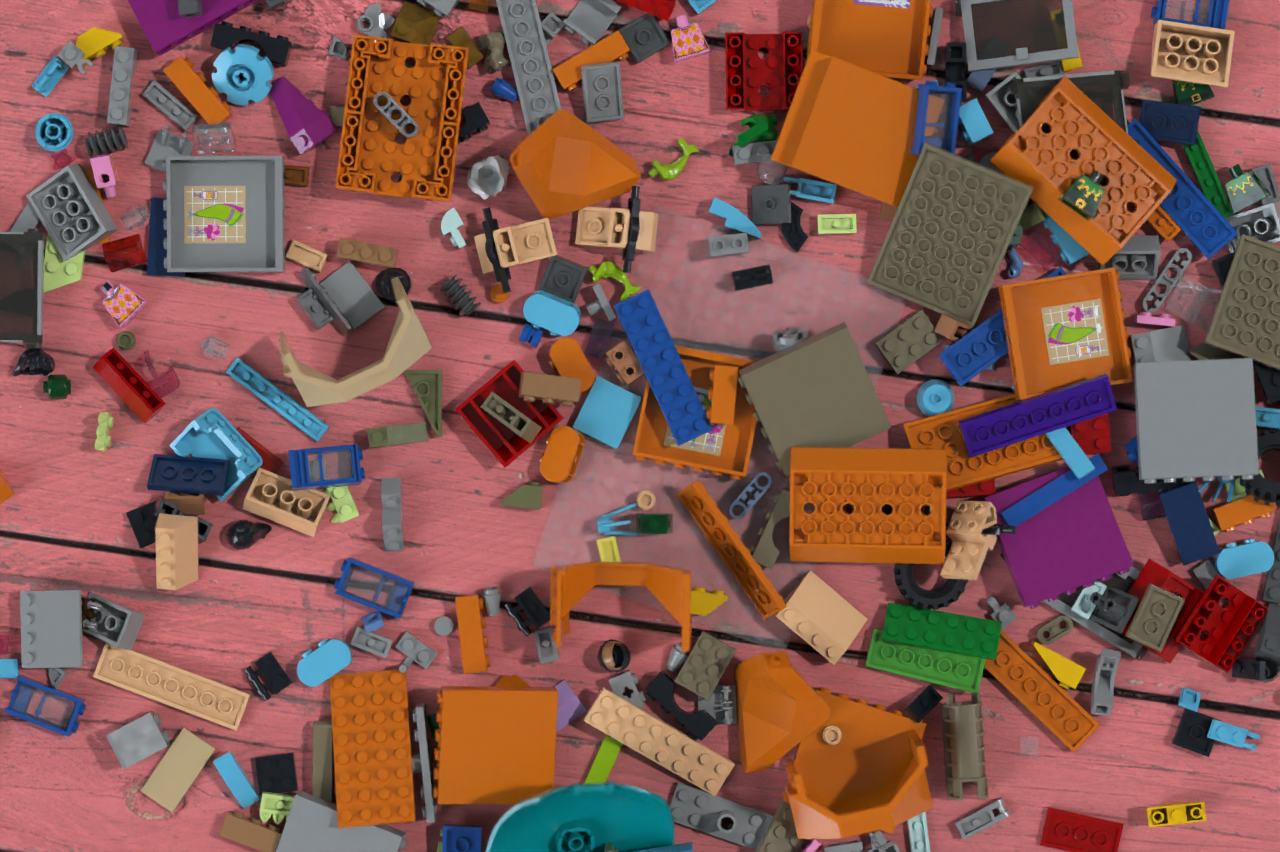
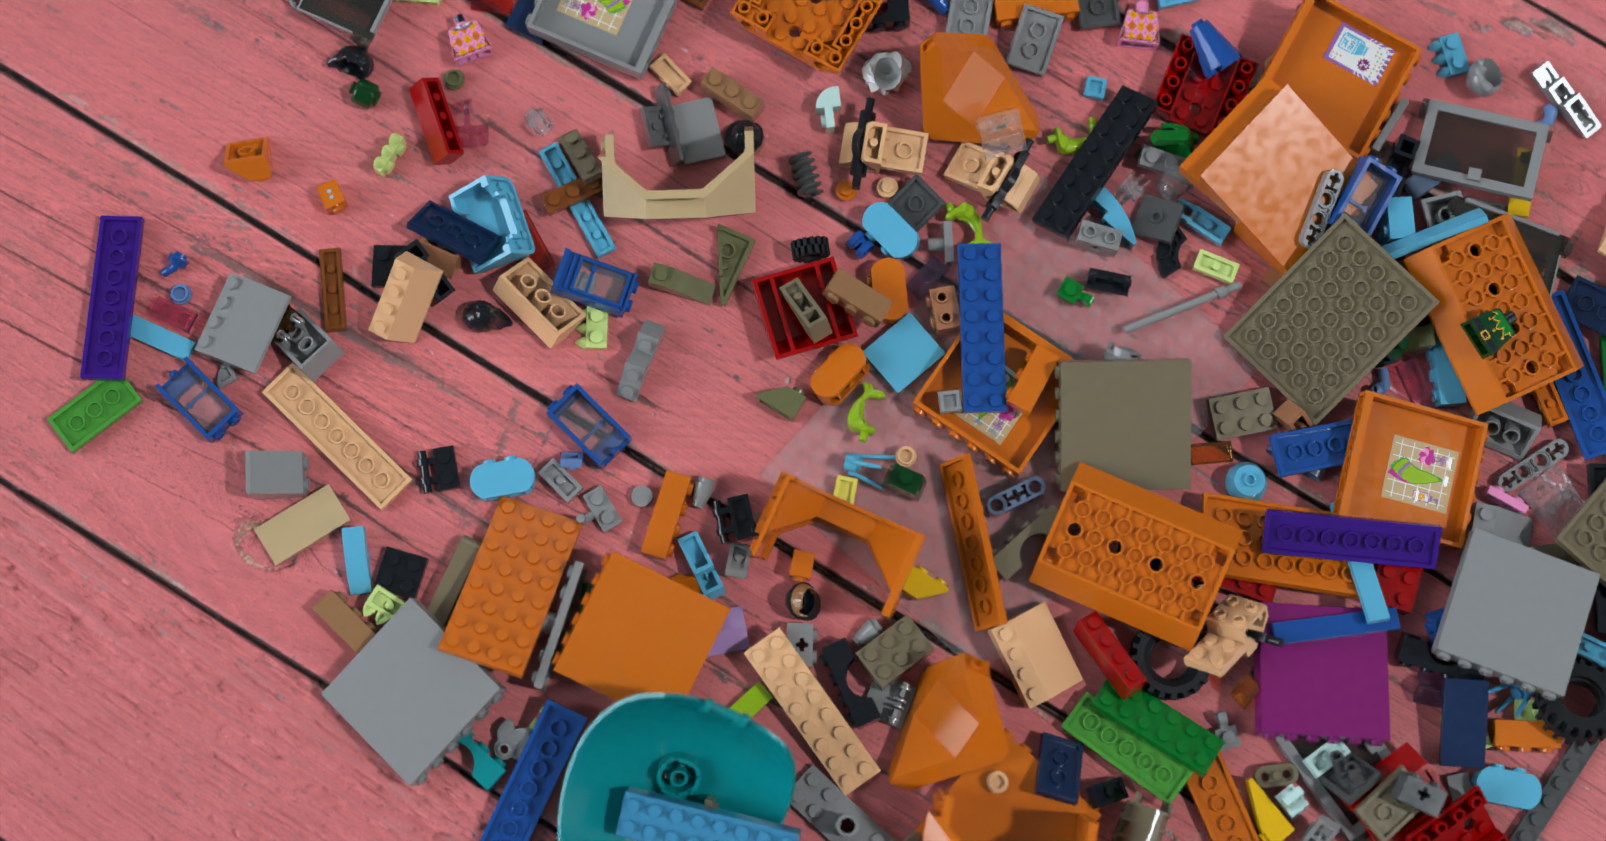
camera: 15 degrees right, 10 degrees down
none -> orange brick [316,179,349,215]
none -> dark orange tile [319,247,348,333]
none -> dark orange plate [540,177,603,216]
none -> dark tan plate [558,129,602,185]
none -> medium azure slope [677,530,726,599]
none -> orange brick [789,549,815,583]
none -> black tyre [790,236,830,263]
none -> lime animal [847,381,886,443]
none -> light nougat plate [877,177,898,198]
none -> light grey tile [937,389,962,414]
none -> clear plate [976,107,1027,160]
none -> black plate [1032,85,1159,240]
none -> dark blue tile [1034,732,1084,806]
none -> green plate [1055,276,1095,308]
none -> red brick [1073,611,1147,700]
none -> medium azure tile [1083,75,1108,101]
none -> clear piece [1114,172,1151,205]
none -> light grey bar [1122,281,1242,334]
none -> blue cone [1190,18,1243,79]
none -> clear orange tile [1191,441,1234,466]
none -> clear orange tile [1230,674,1260,710]
none -> light aqua brick [1275,784,1309,822]
none -> light grey beam [1298,169,1344,248]
none -> medium azure tile [1381,208,1489,259]
none -> dark grey brick [1390,771,1448,818]

